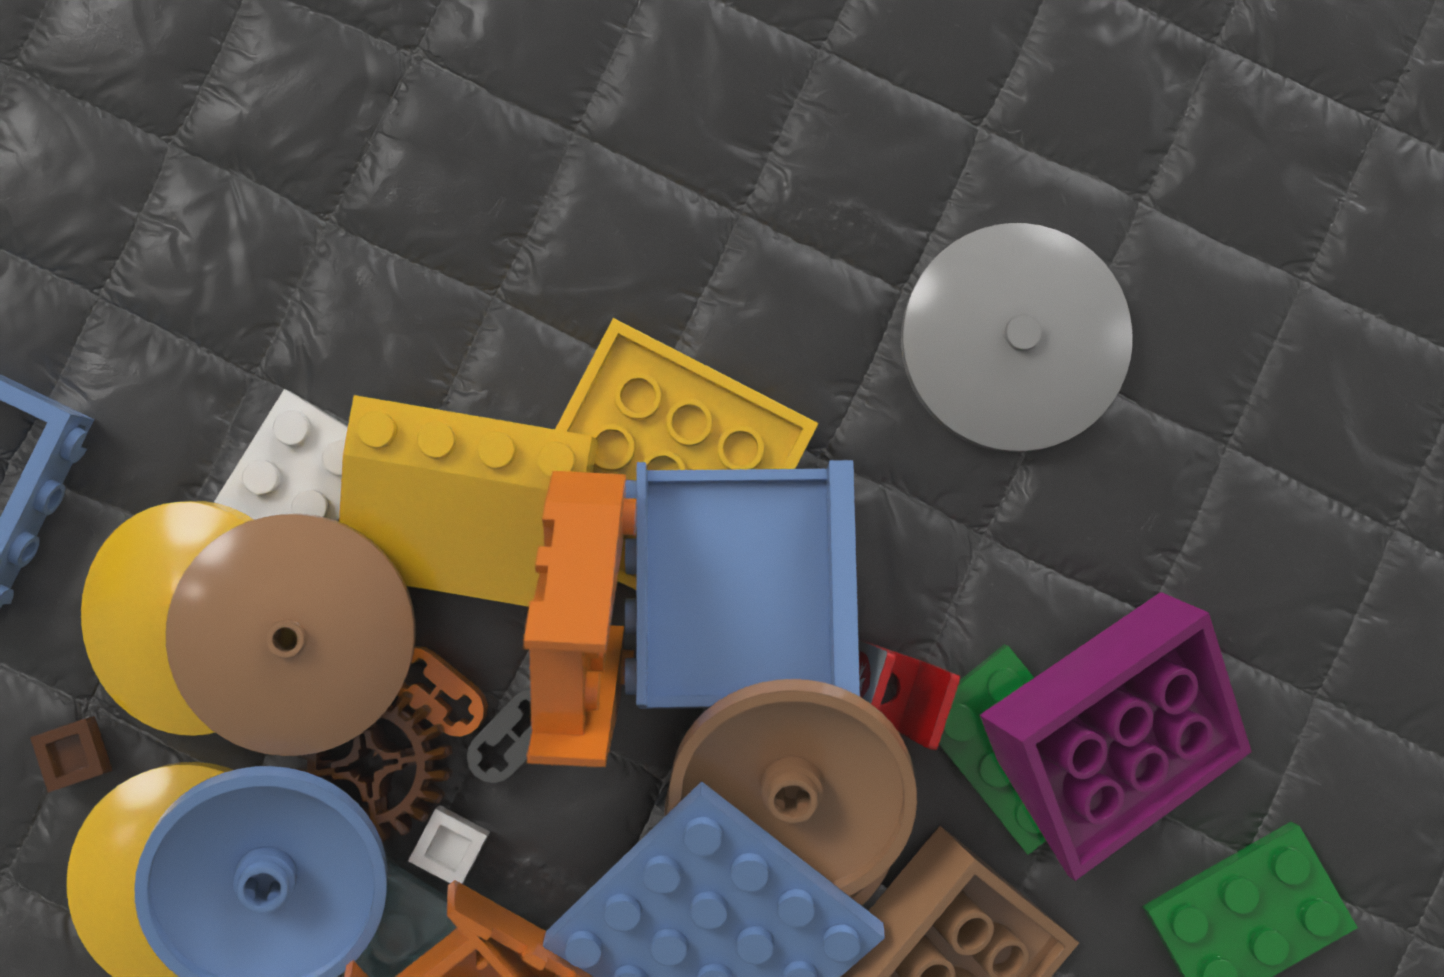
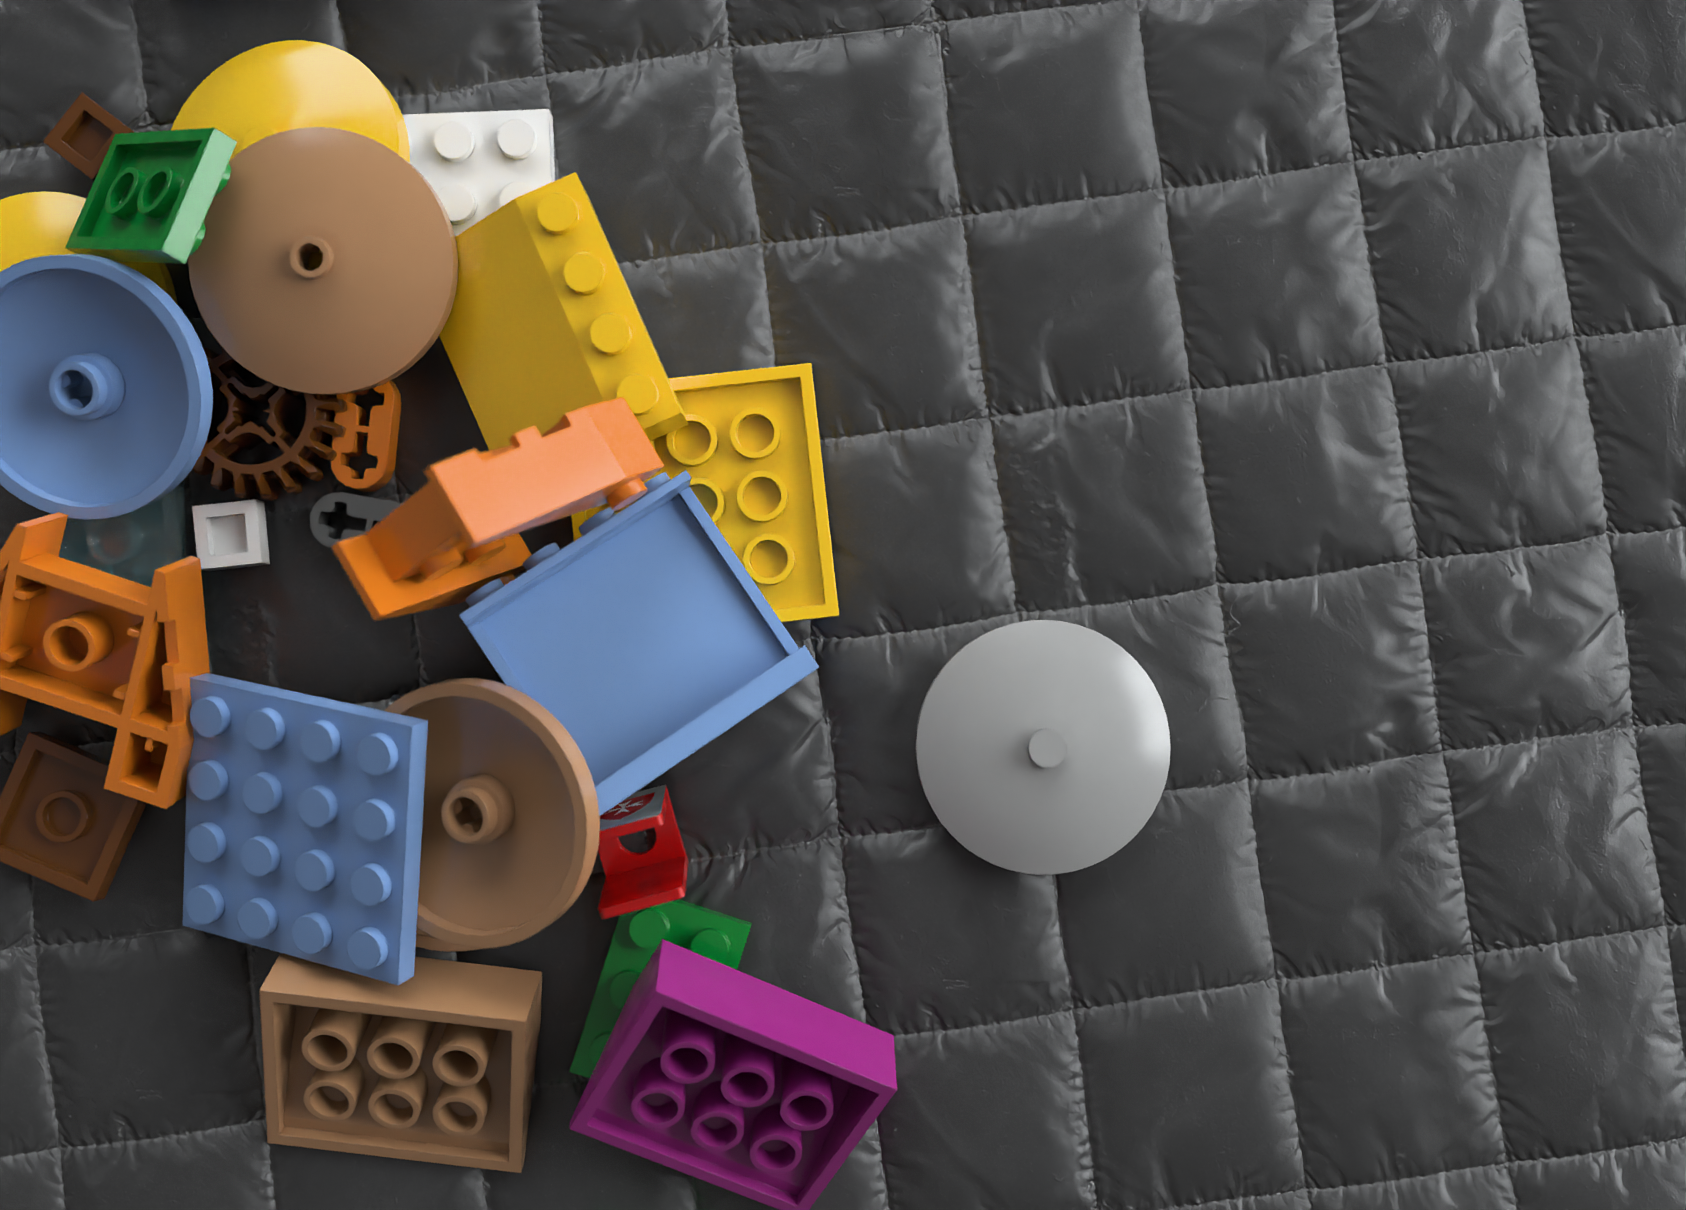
camera: 50 degrees right, 0 degrees up
none -> green plate [65,128,237,264]

